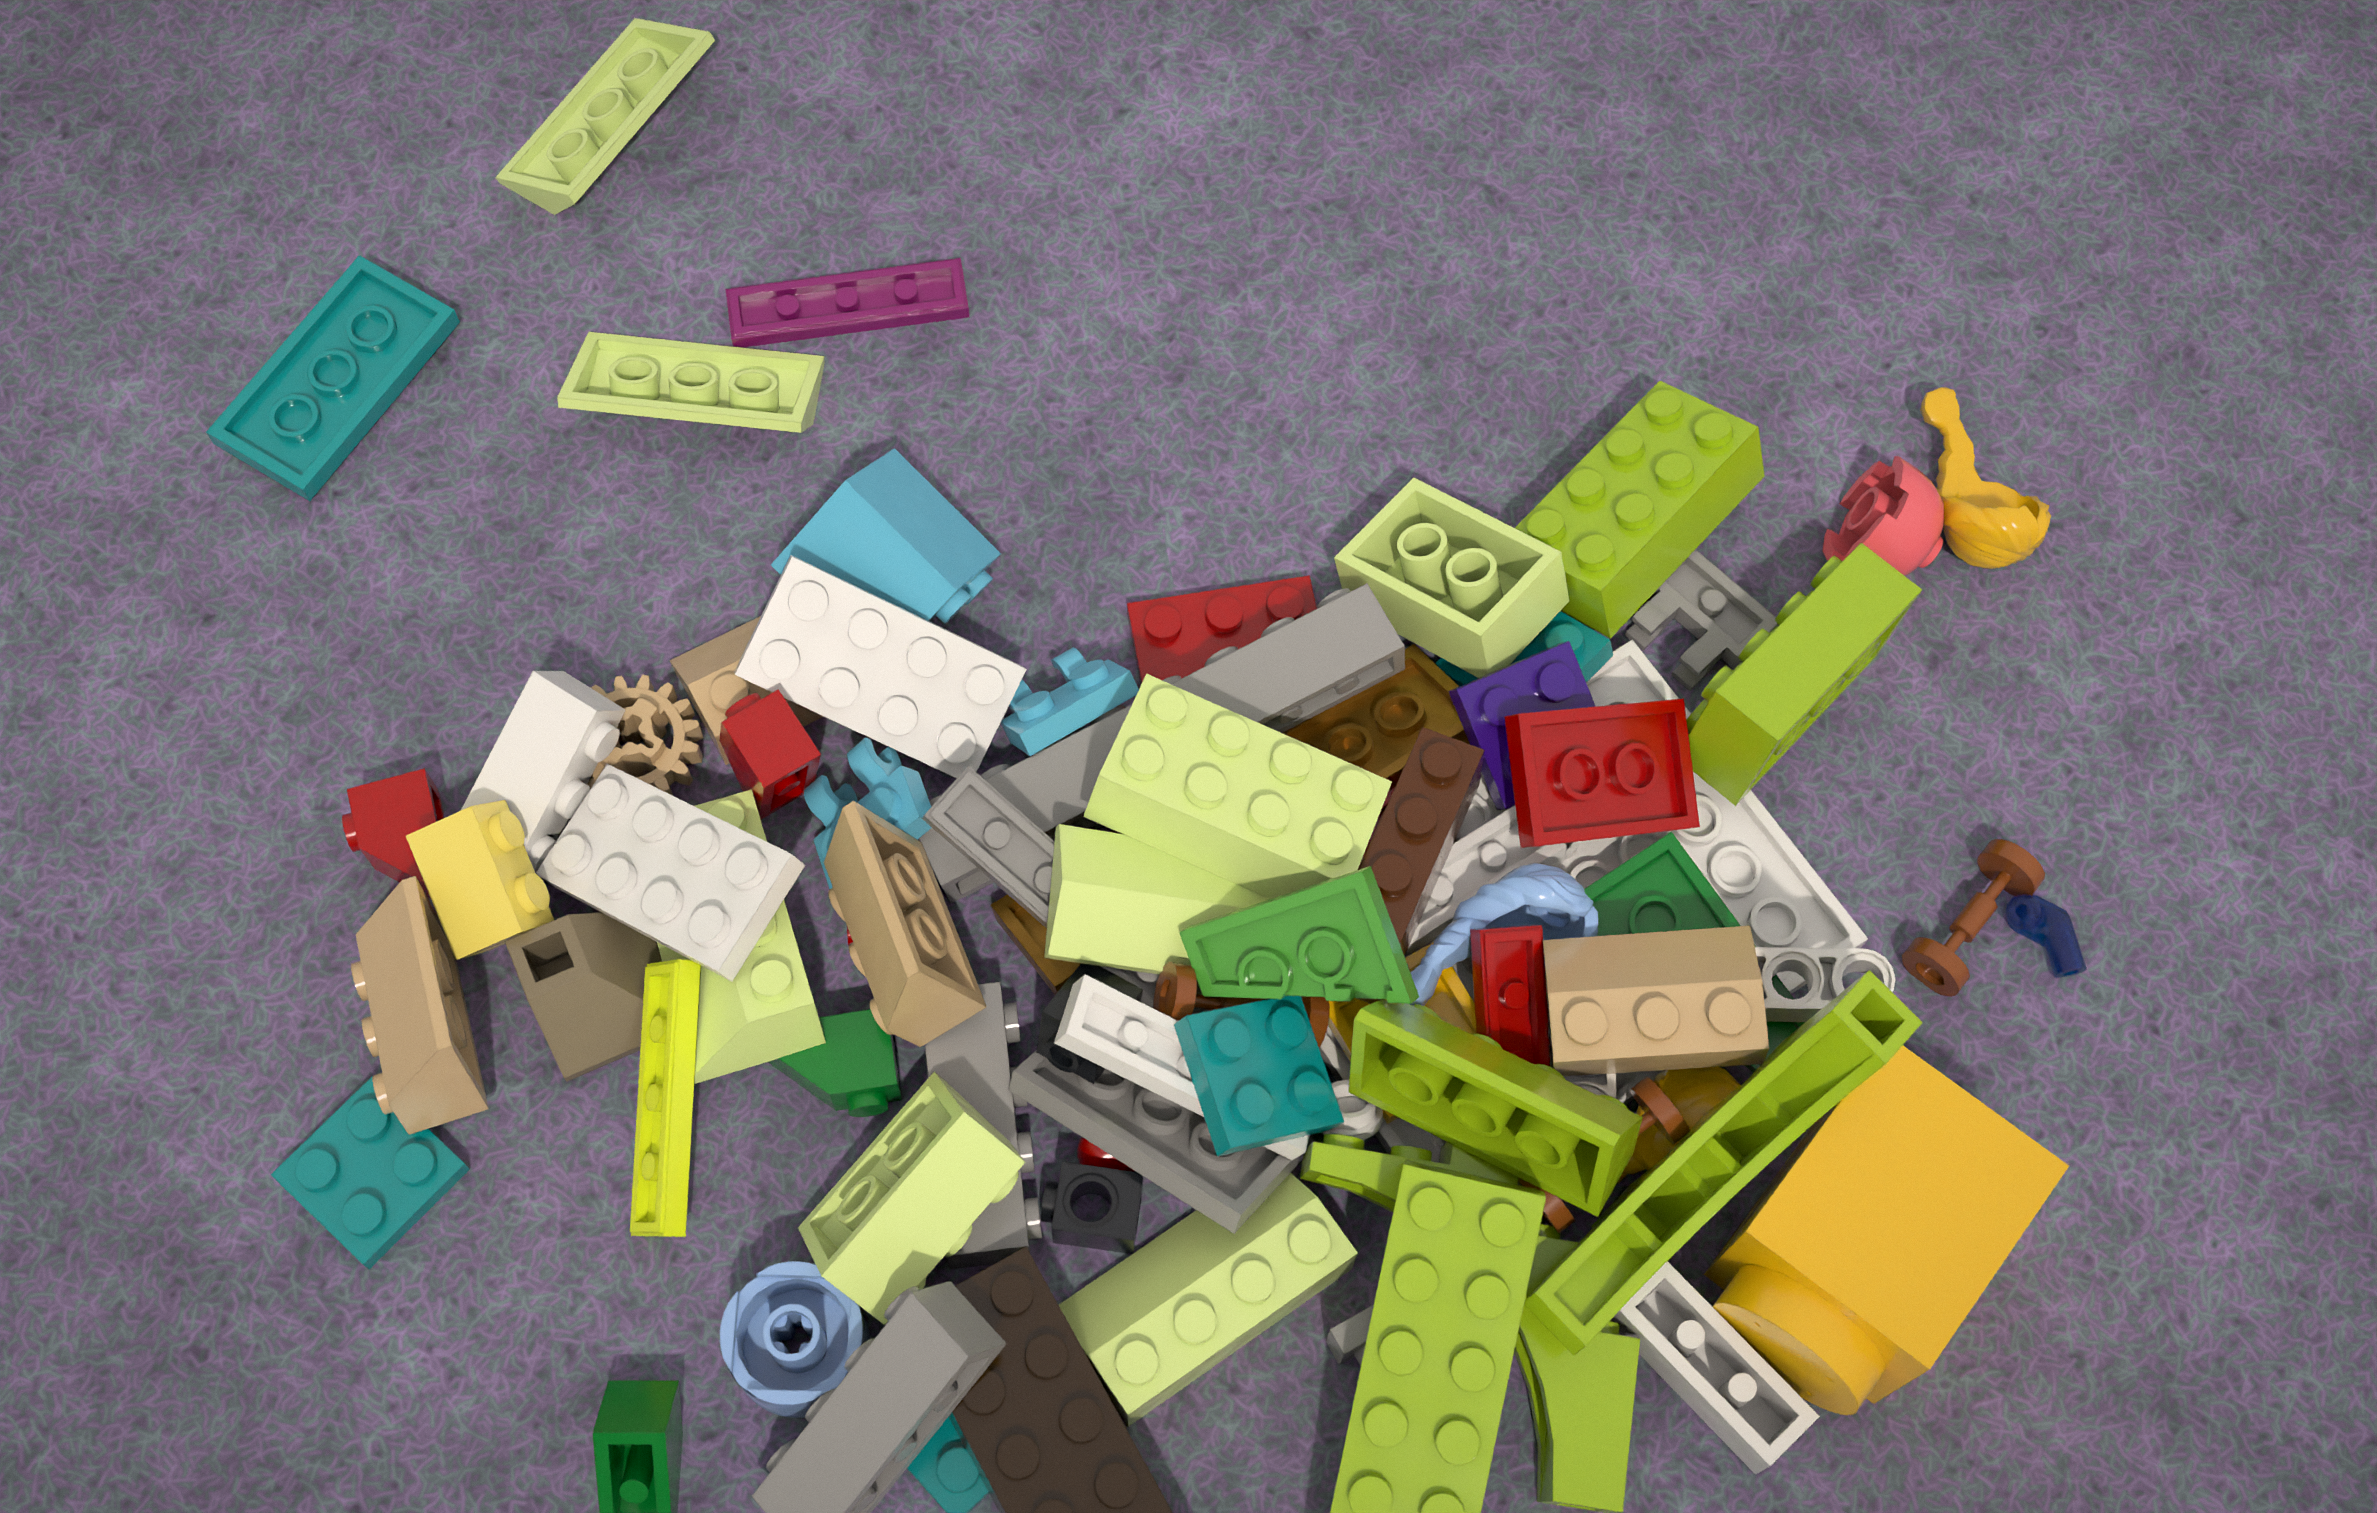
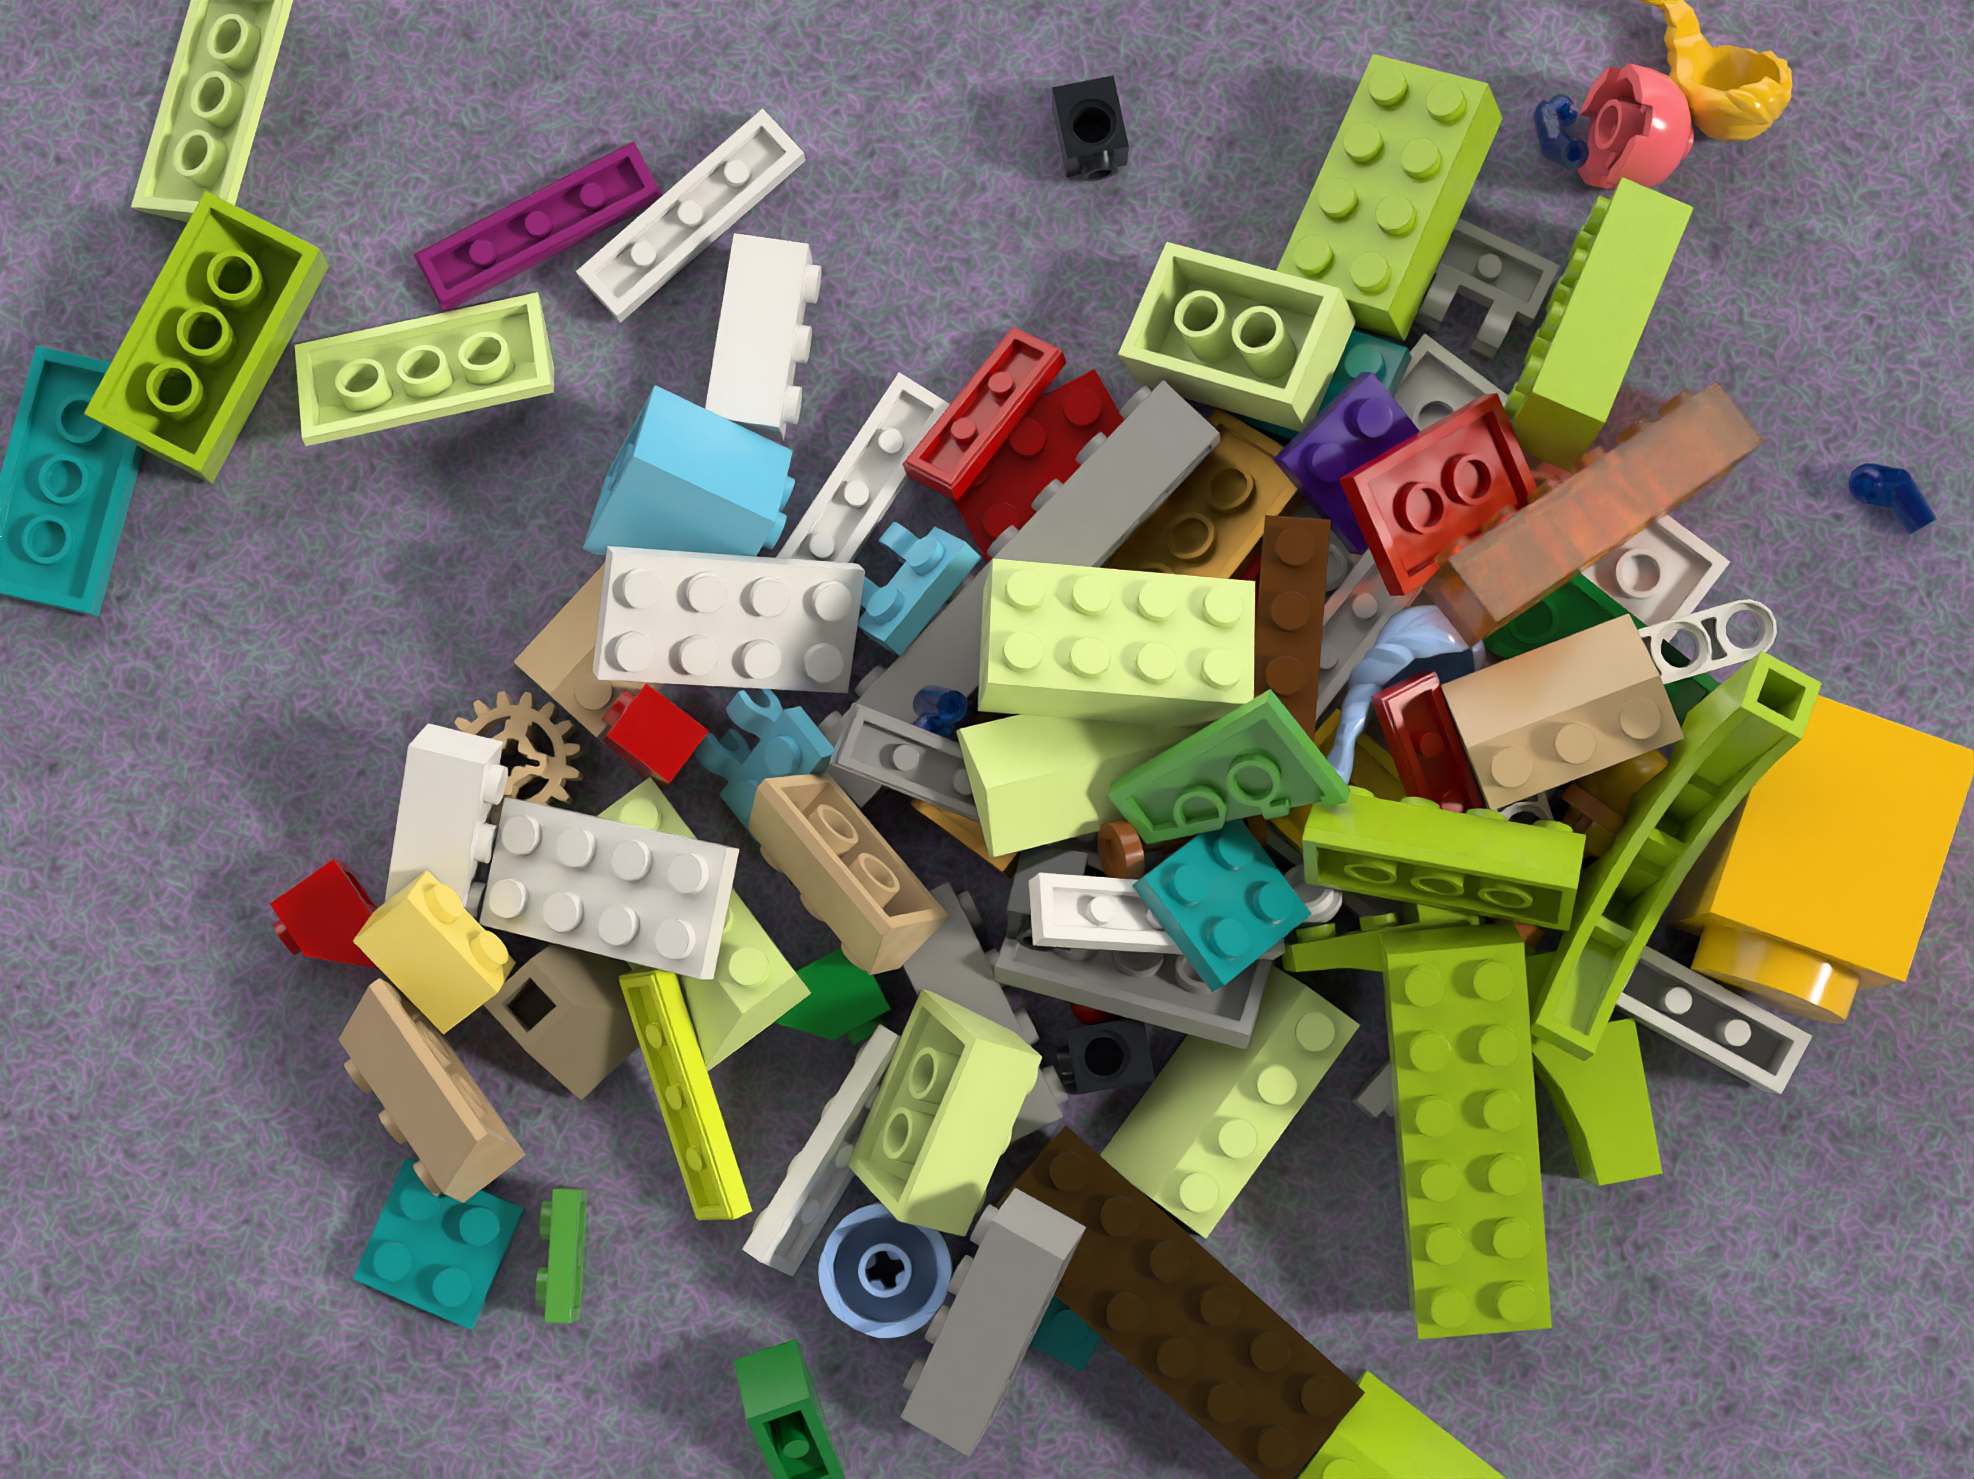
camera: 10 degrees left, 15 degrees up
dark orange wheel [1902,839,2045,997] -> none
none -> lime slope [84,190,329,484]
none -> bright green plate [535,1188,588,1324]
none -> white plate [576,108,806,323]
none -> white brick [705,233,821,441]
none -> white plate [742,1024,901,1277]
none -> white plate [776,372,950,563]
none -> red tile [902,327,1067,502]
none -> clear blue arm [911,685,968,737]
none -> black brick [1052,75,1129,181]
none -> clear orange brick [1422,381,1765,649]
none -> clear blue arm [1533,94,1589,170]

